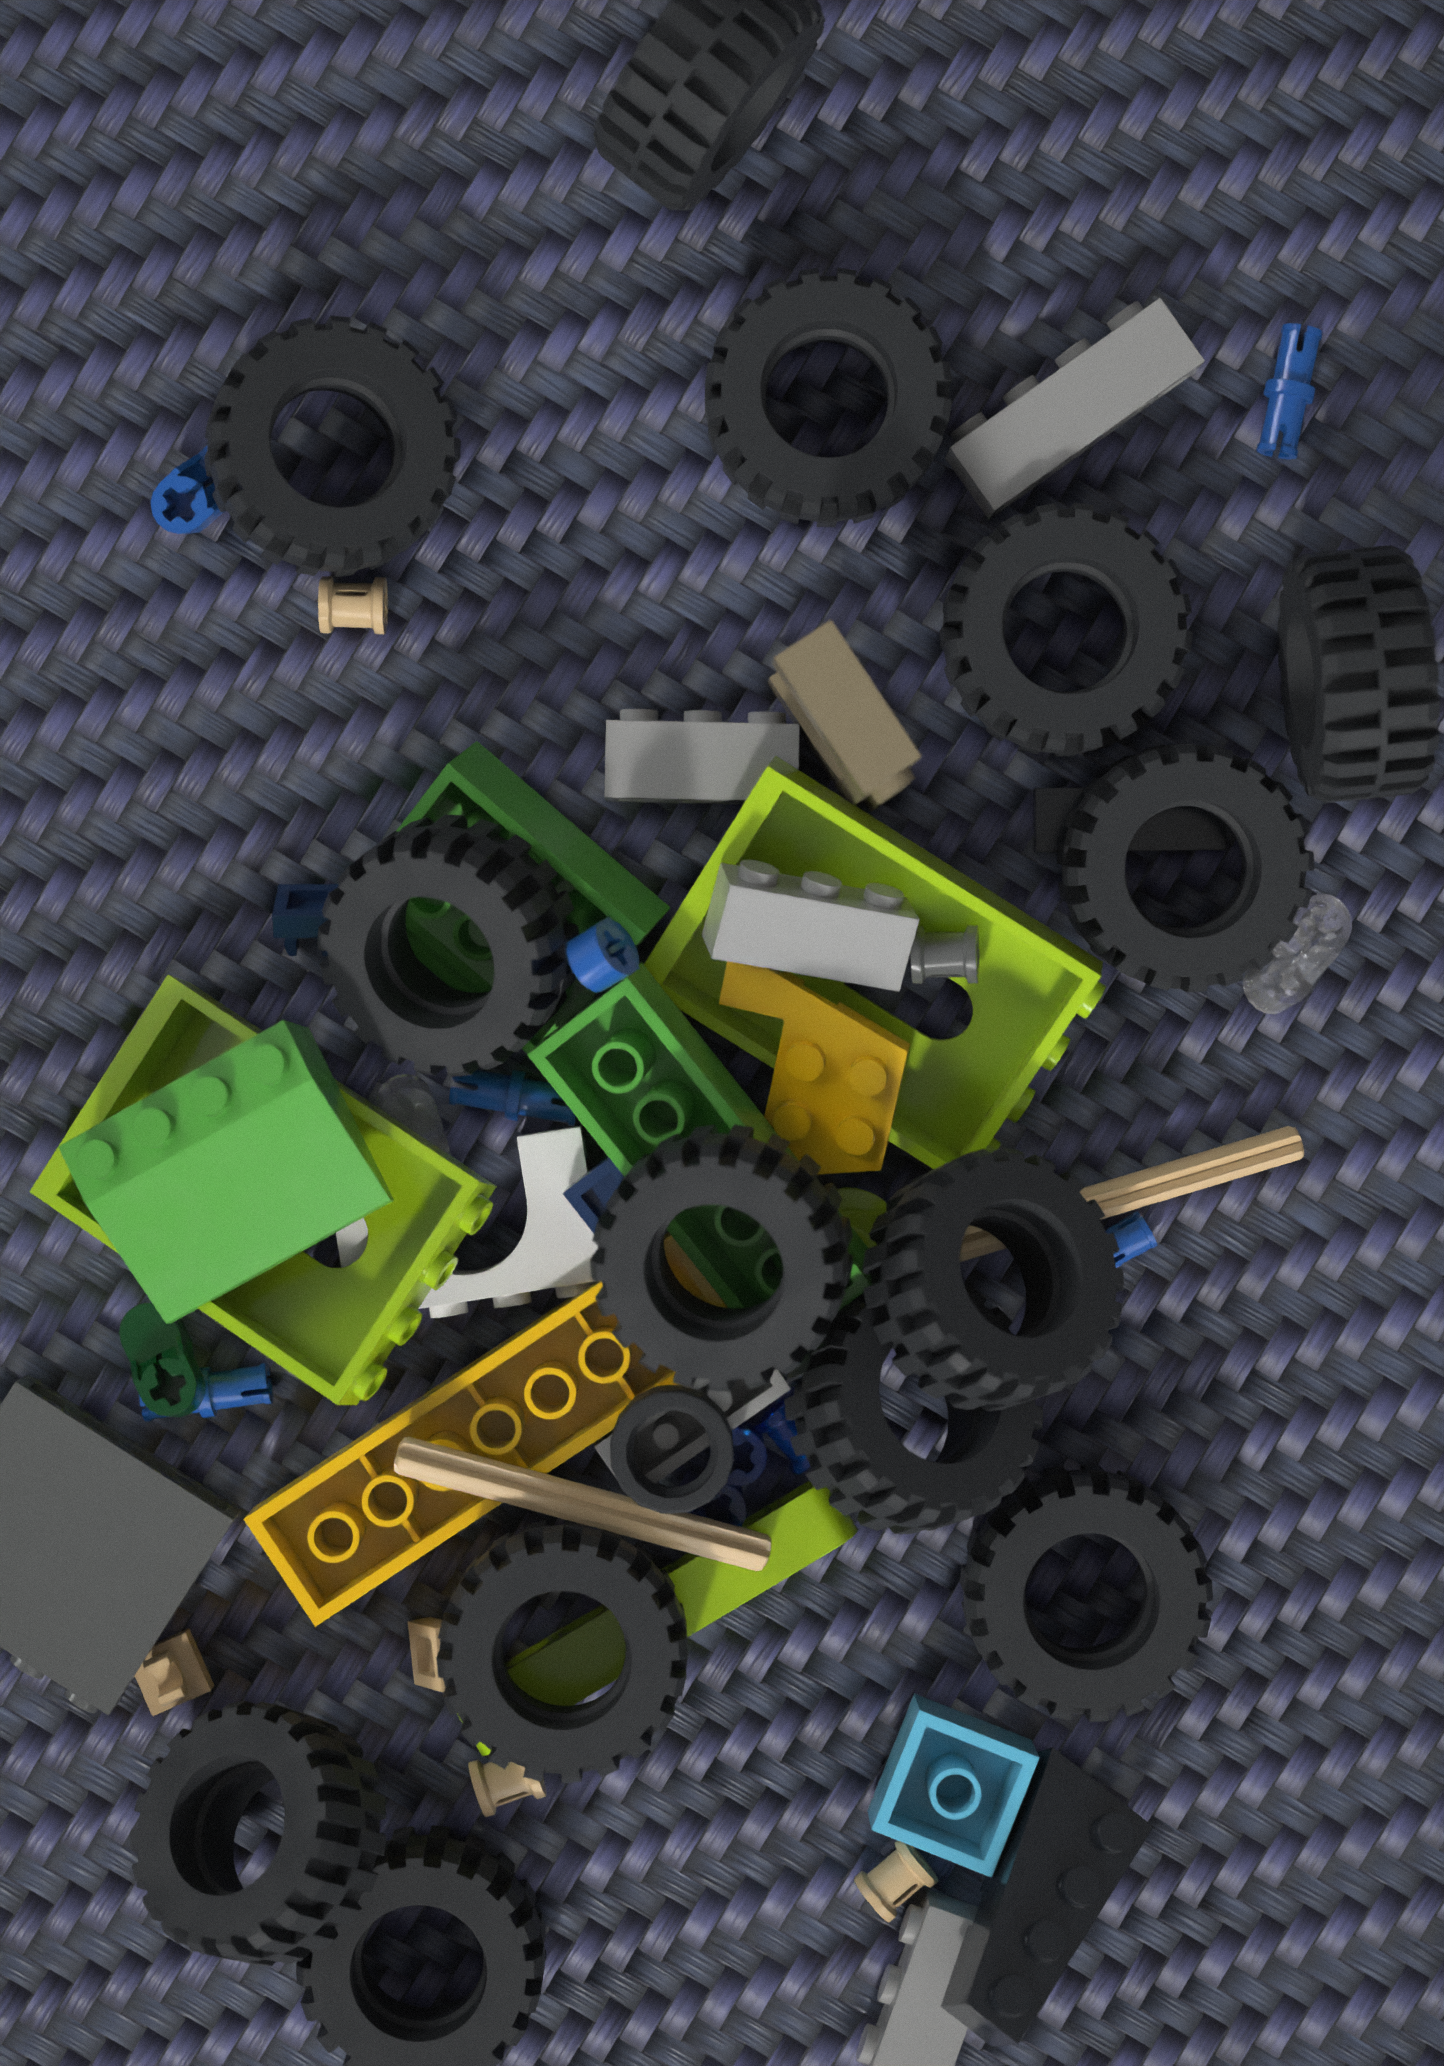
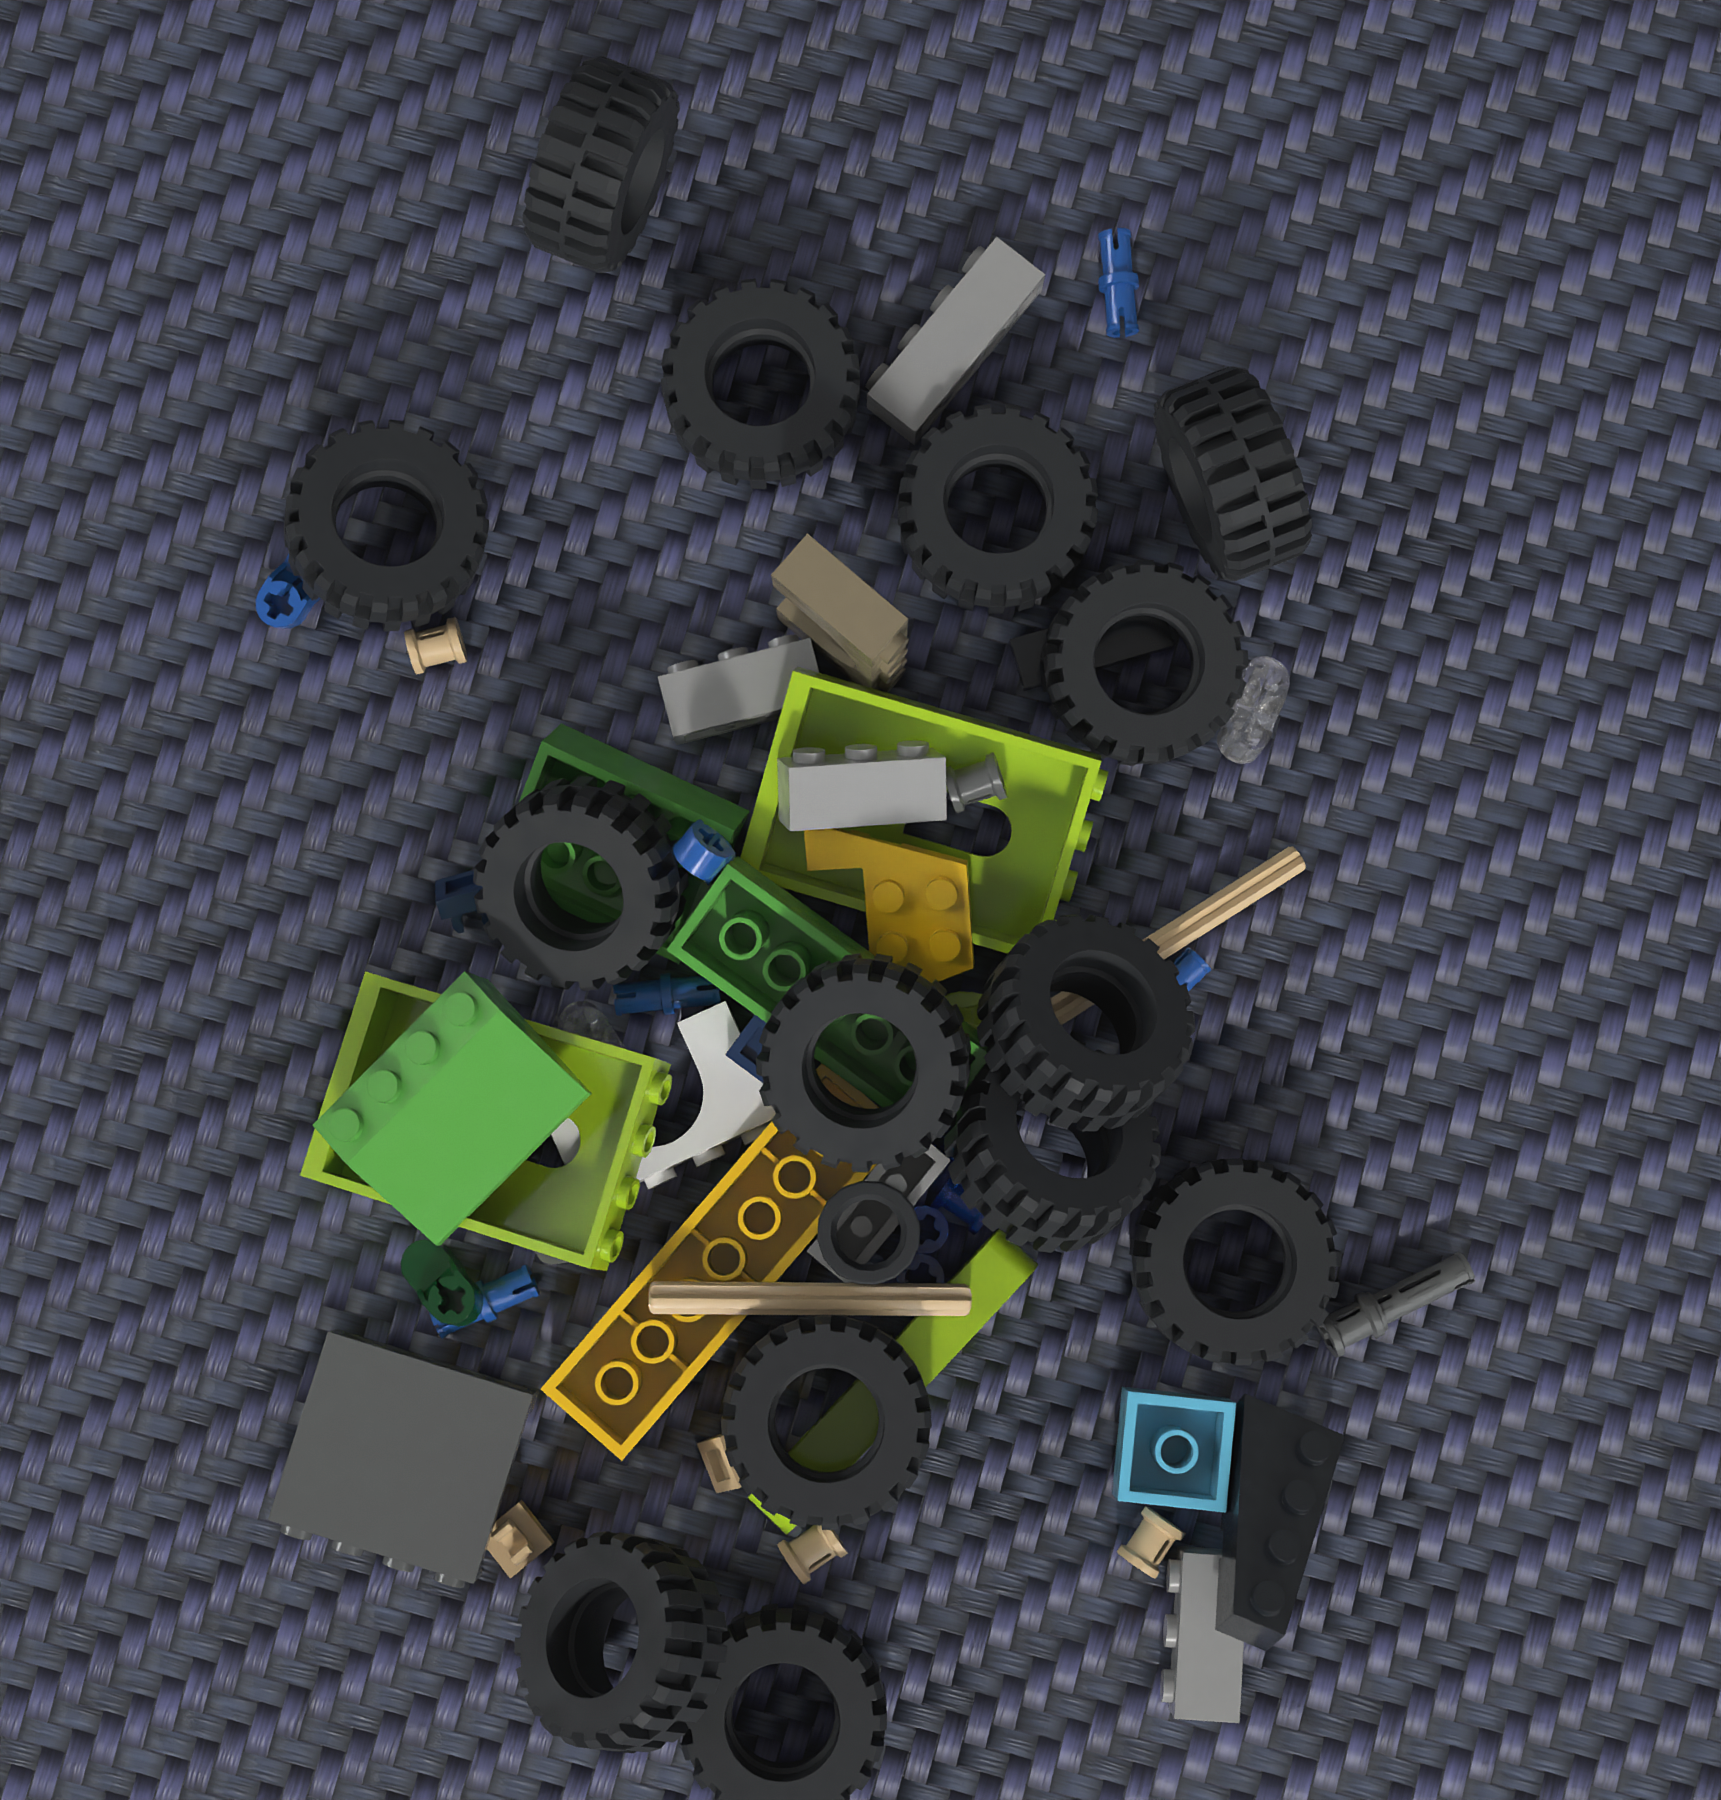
camera: 15 degrees left, 5 degrees down
none -> dark grey pin [1317,1251,1475,1358]

